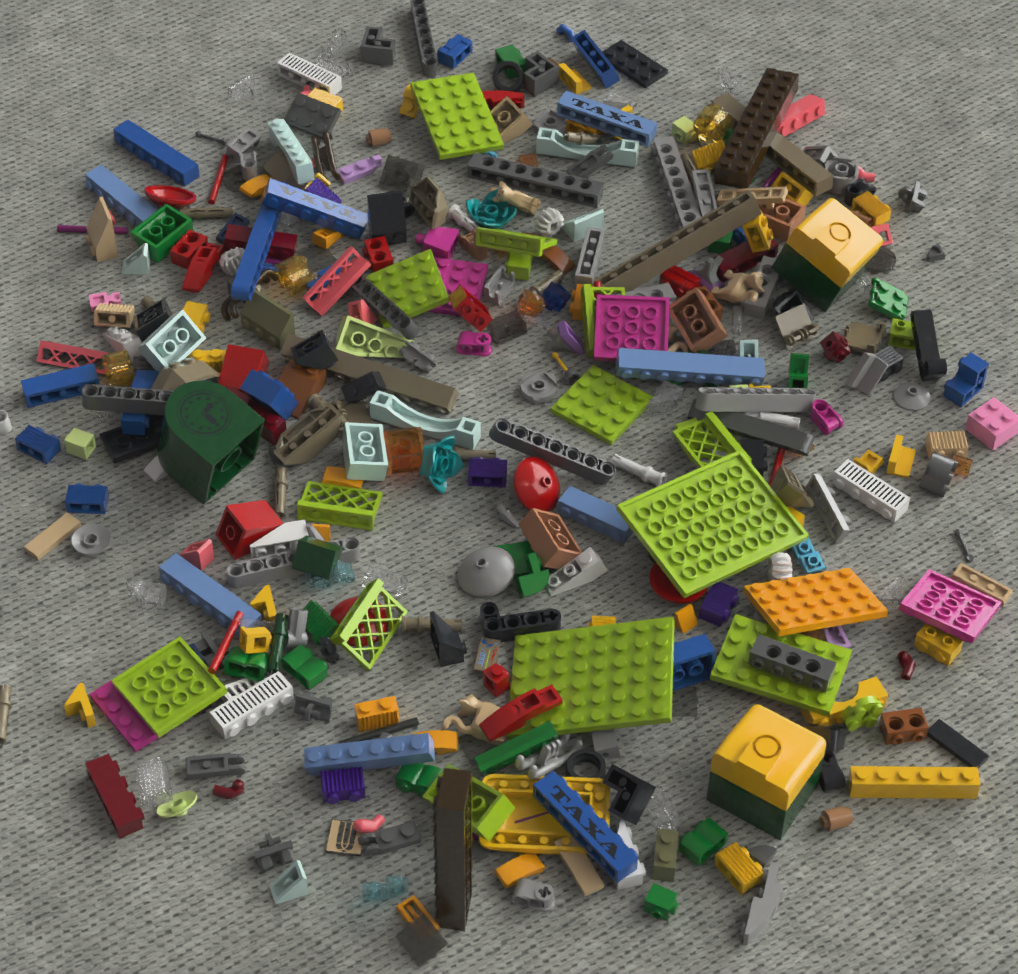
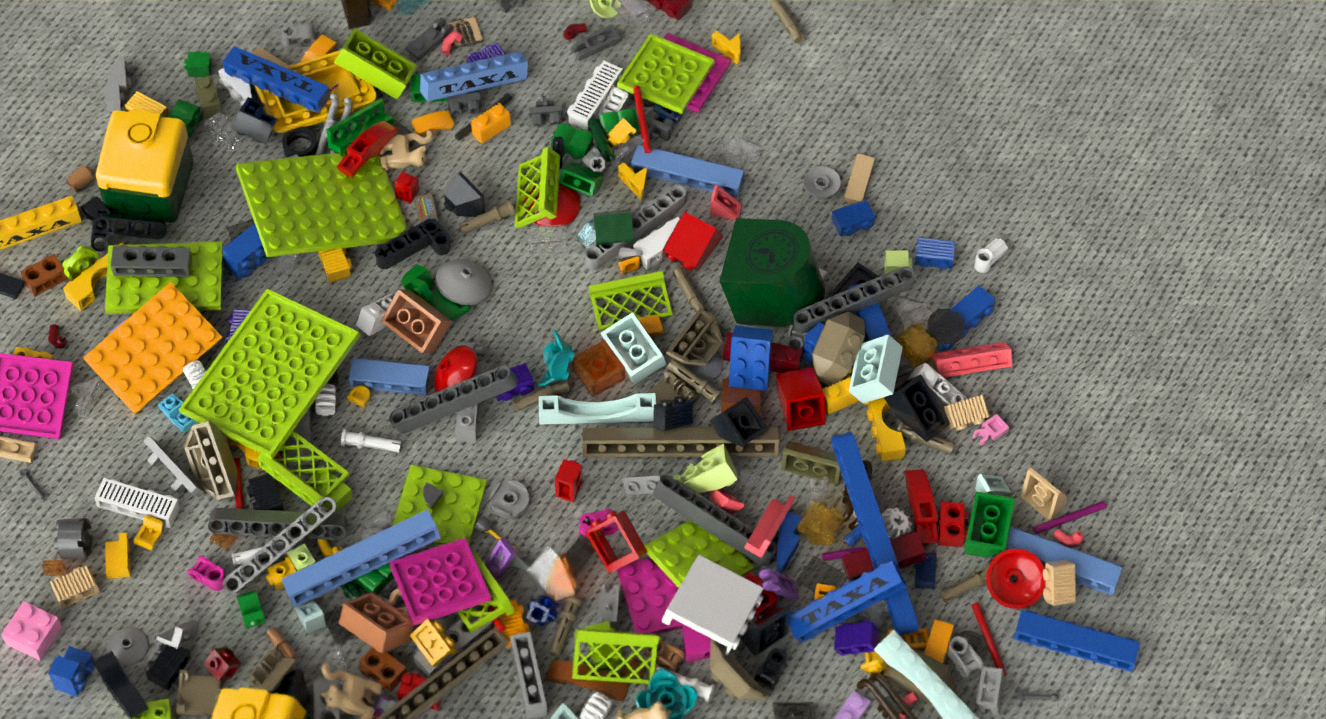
camera: 155 degrees right, 10 degrees up
none -> medium nougat axle [266,627,297,659]
none -> yellow bracket [410,619,458,667]
none -> dark grey tile [423,482,443,509]
none -> red brick [555,459,582,503]
none -> white panel [662,555,763,656]
none -> medium lavender hinge [759,569,799,601]
none -> clear hinge [804,476,828,514]
none -> clear smoke tile [926,309,965,345]
none -> tan brick [1043,560,1076,606]

